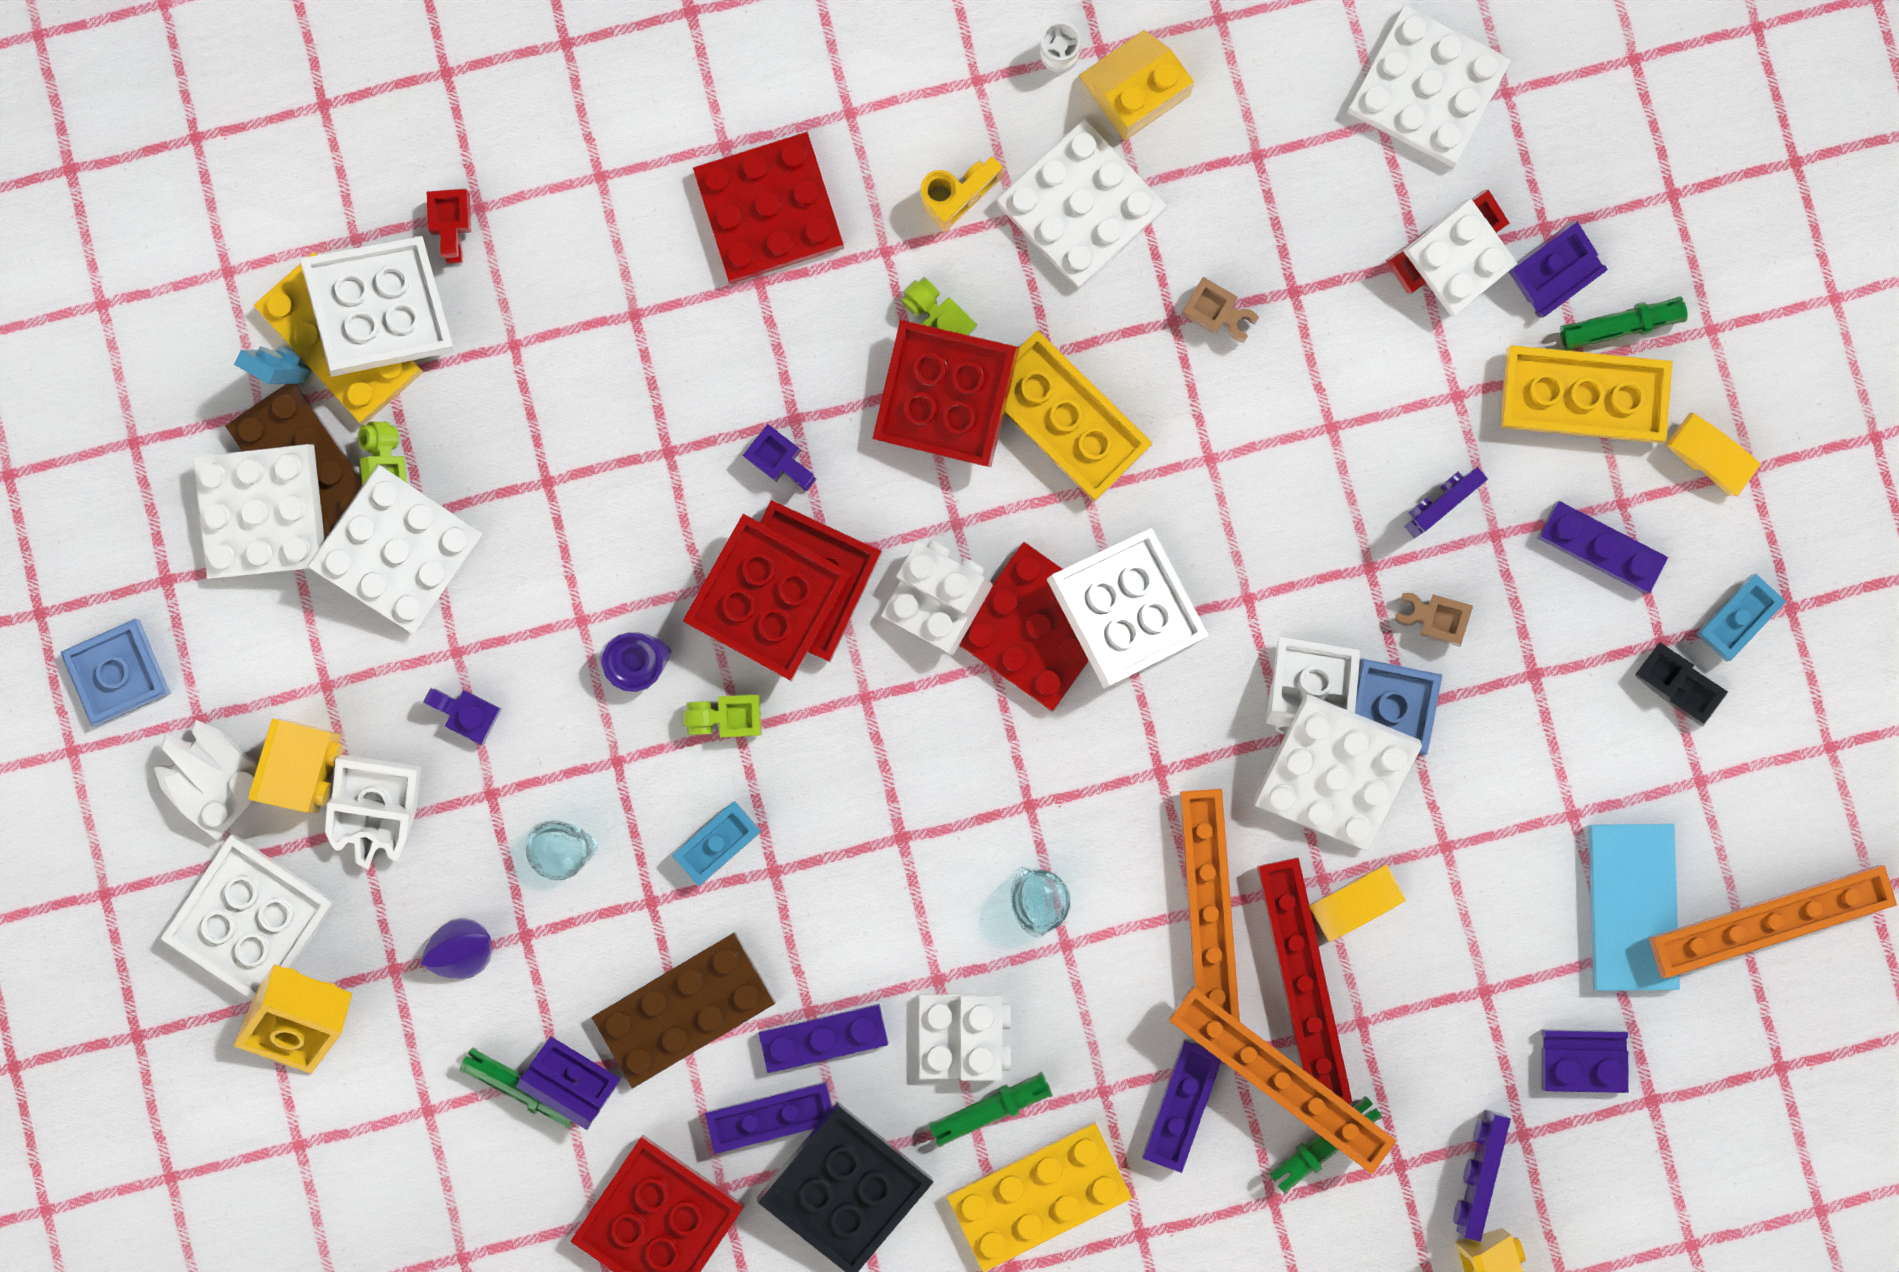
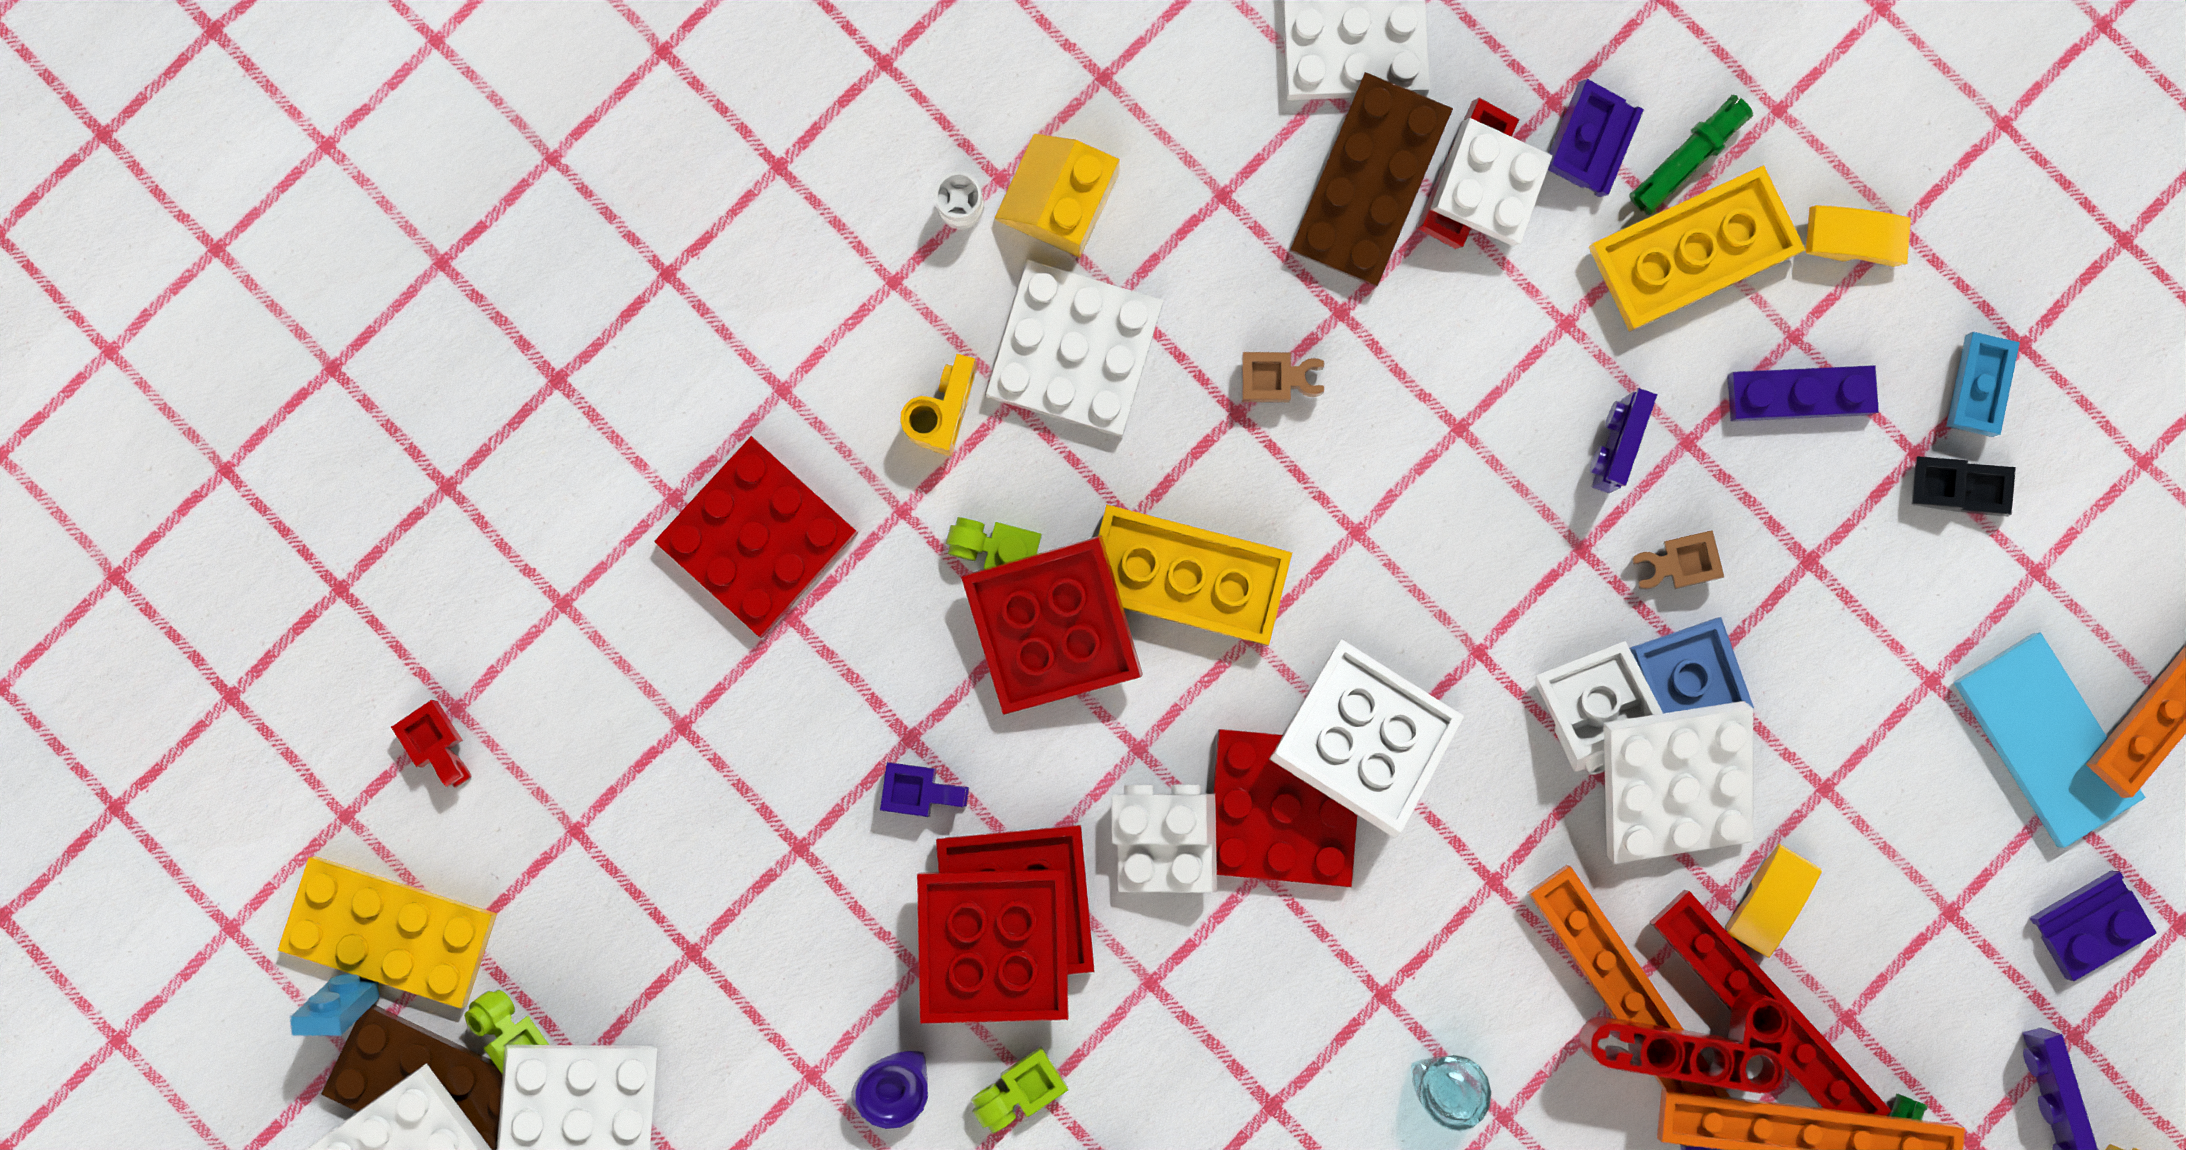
camera: 35 degrees left, 0 degrees up
white plate [301,236,453,377] -> none
none -> reddish brown plate [1290,72,1453,287]
none -> red beam [1580,992,1791,1093]

